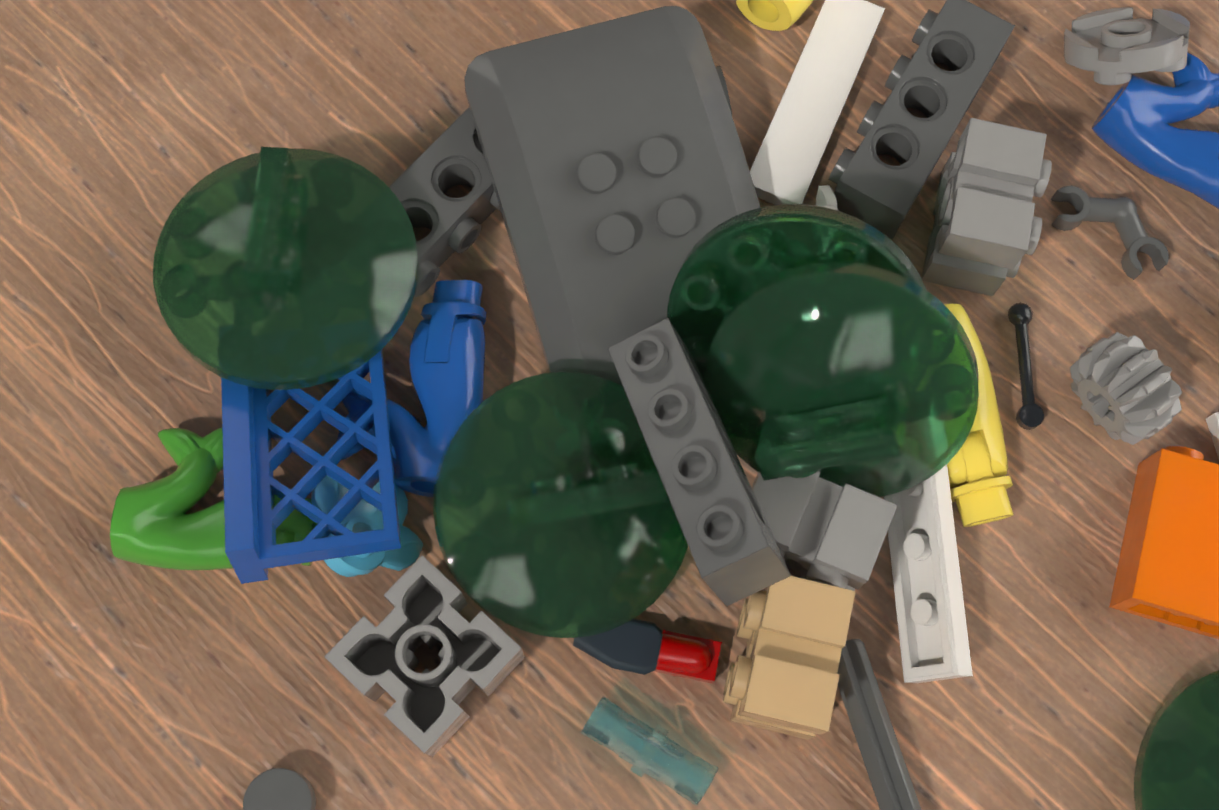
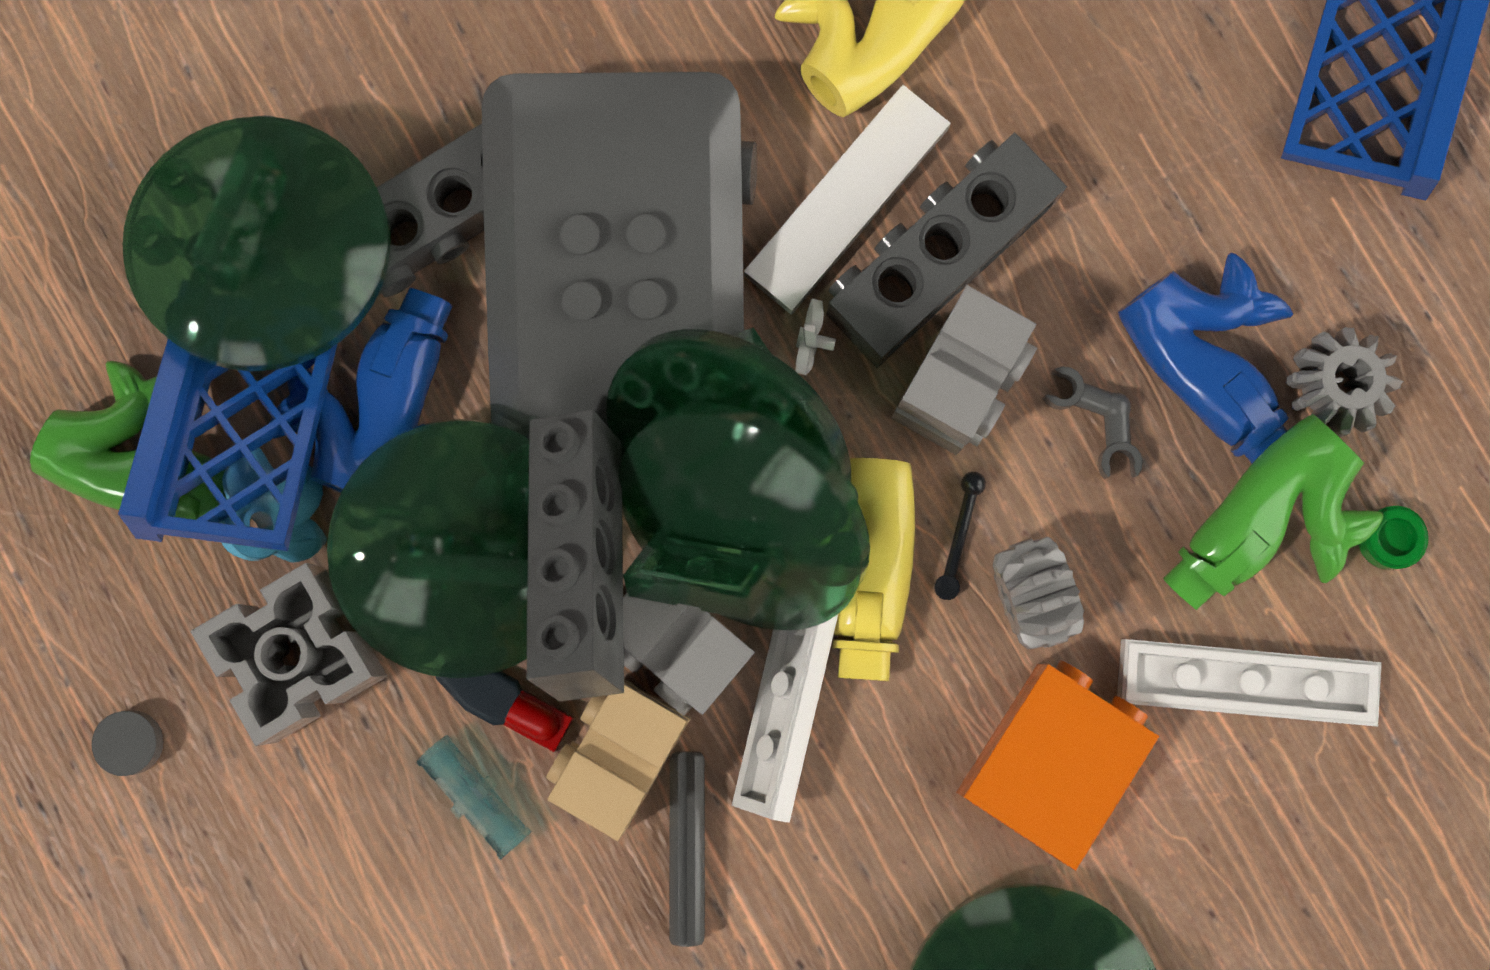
camera: 20 degrees right, 10 degrees up
light grey plate [1064,7,1190,85] -> none

